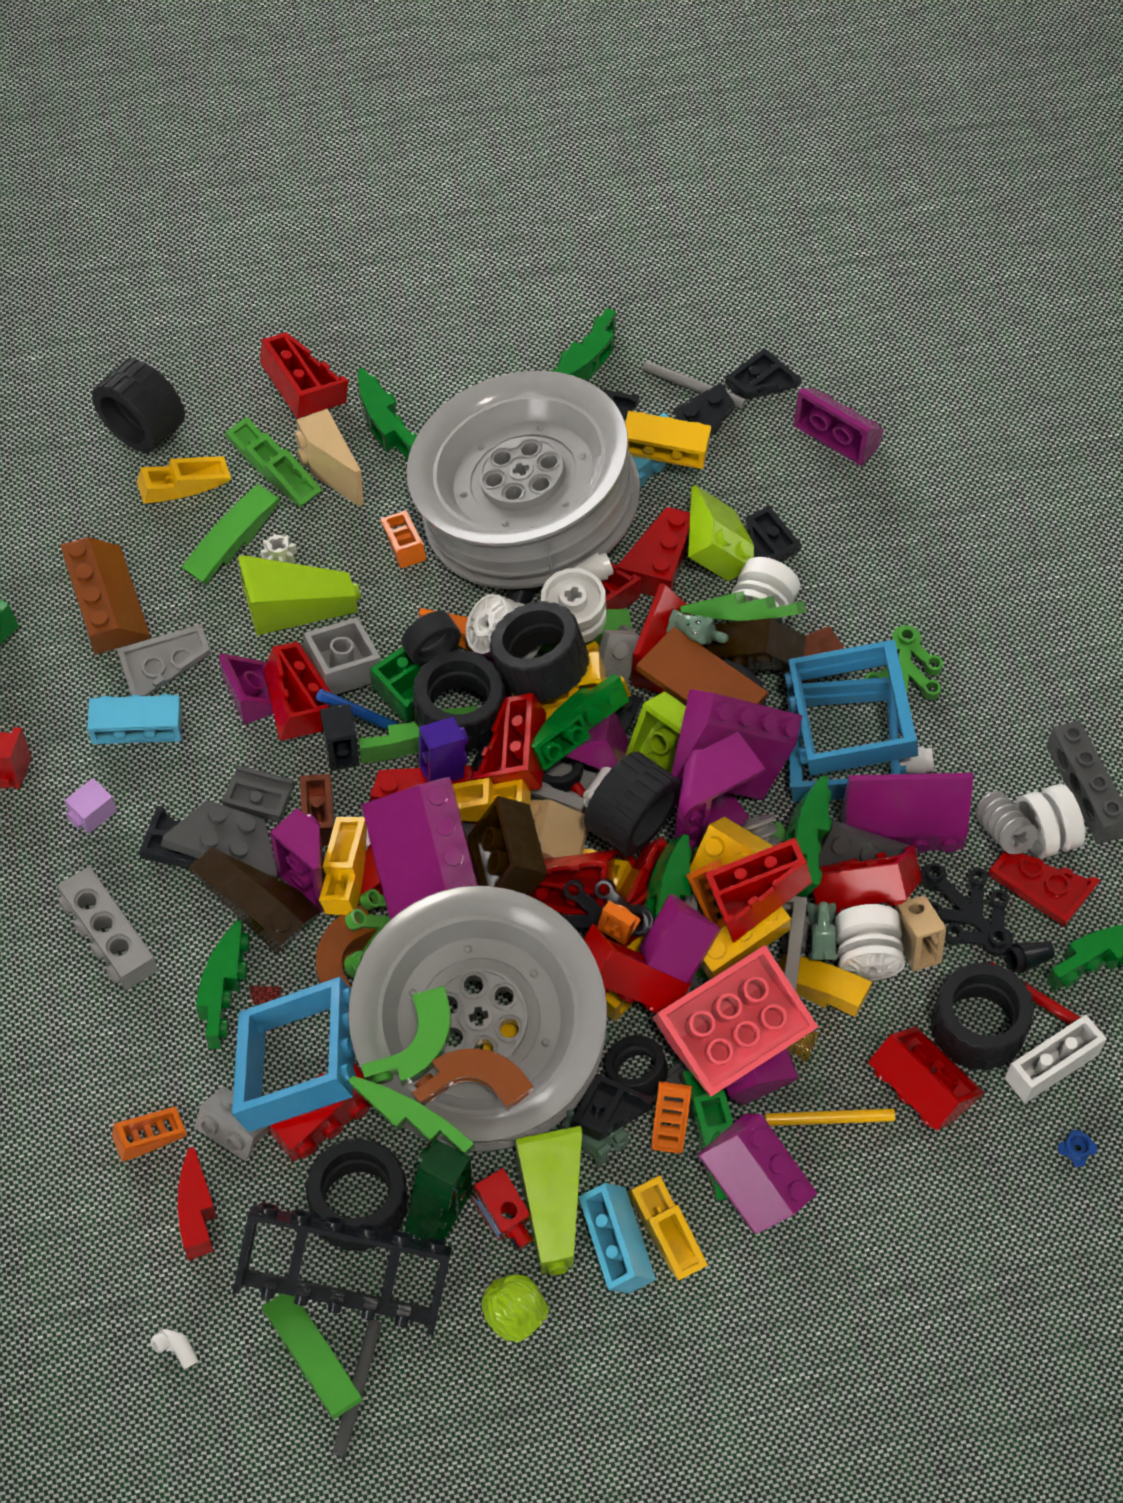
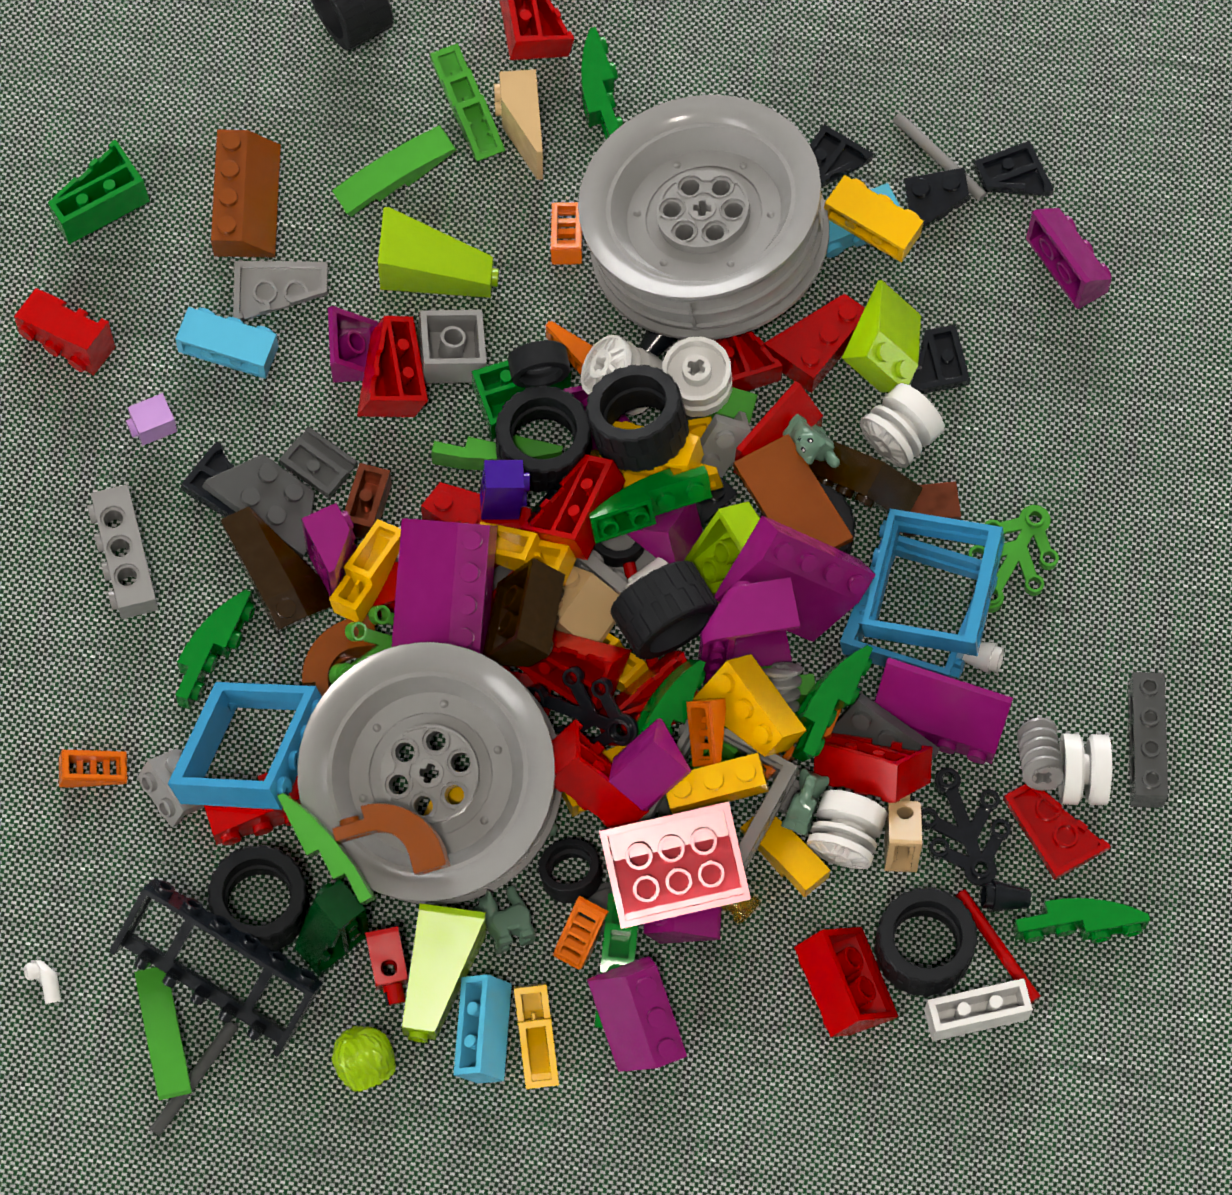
camera: 20 degrees right, 10 degrees up
yellow slope [137,456,231,504] -> none
red slope [177,1147,217,1261] -> none
clear red tile [250,986,282,1006] -> none
white gear [261,534,297,563] -> none
blue bar [316,689,397,731] -> none
black brick [320,704,360,771] -> none
bright green arch [361,986,452,1086] -> none
green slope [551,307,616,381] -> none
black wing [570,1073,654,1141] -> none
white cone [574,552,614,581] -> none
orange bracket [597,900,640,945] -> none
bright green slope [680,591,807,621] -> none
red wedge [705,838,812,943] -> none
yellow bar [765,1108,895,1126] -> none
blue plate [1058,1130,1097,1168] -> none

